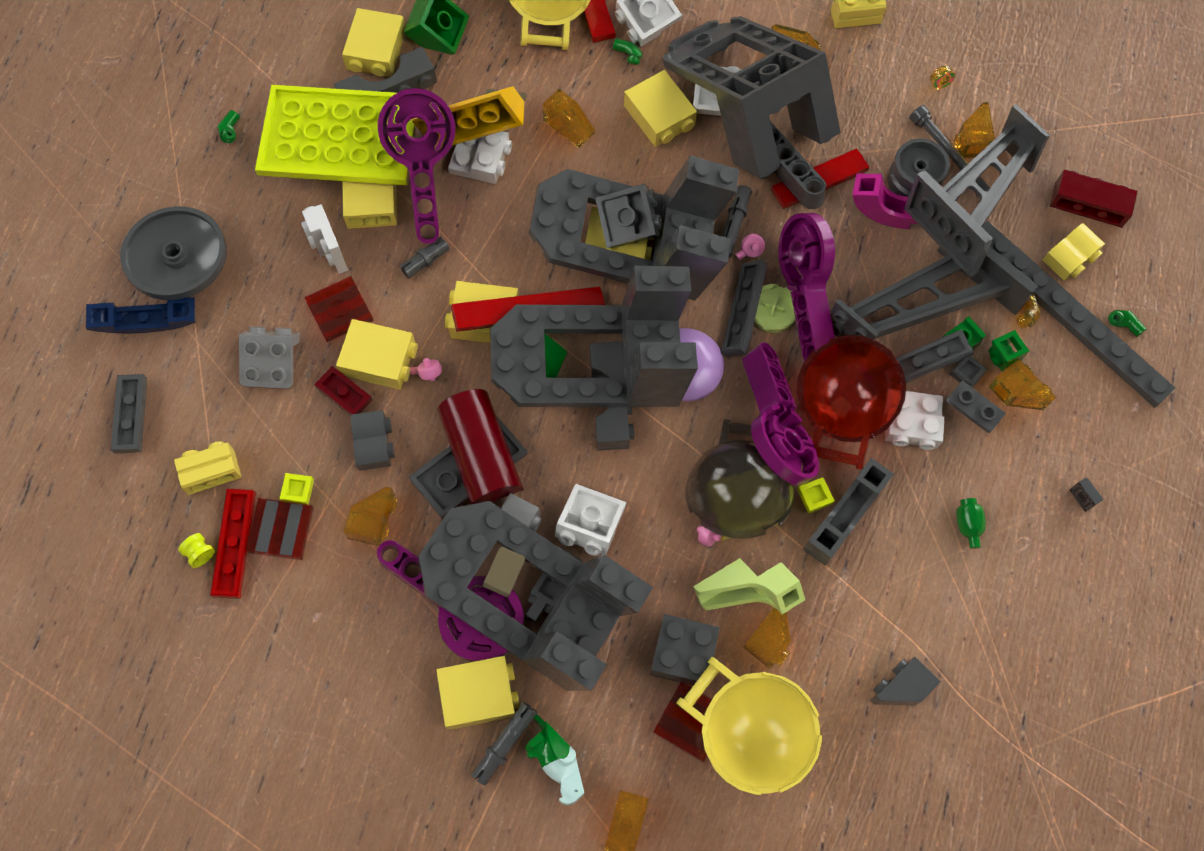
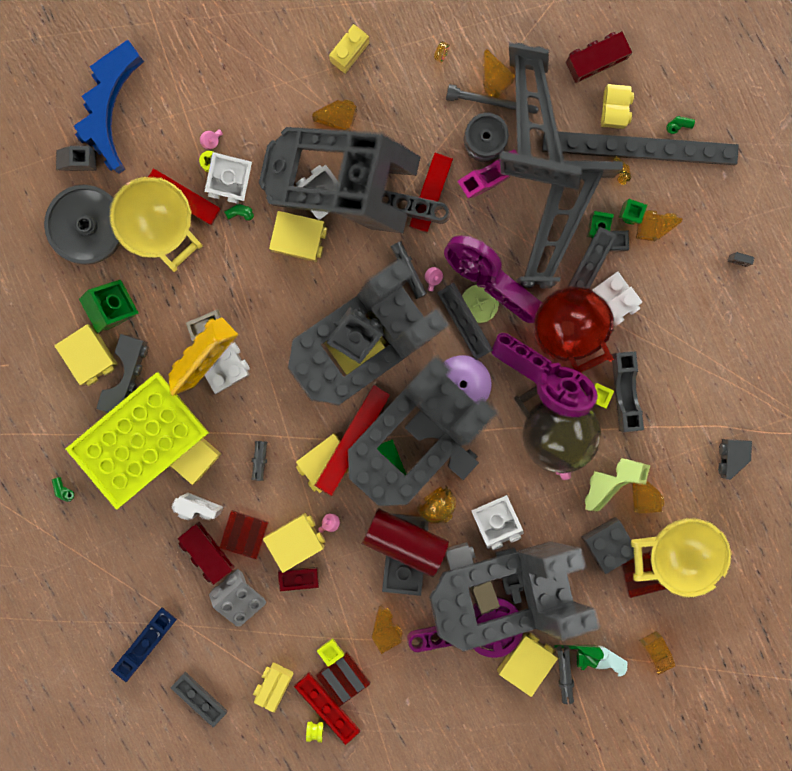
camera: 40 degrees left, 20 degrees up
dark grey dish [120,206,227,300] -> none
dark grey brick [351,410,395,471] -> none
magenta beam [378,88,455,244] -> none
clear yellow slope [542,89,595,148] -> none
dark grey bracket [946,381,1006,433] -> none
green plant [956,498,986,549] -> none
none -> dark red brick [177,521,235,585]
none -> clear yellow cylinder [417,486,457,523]

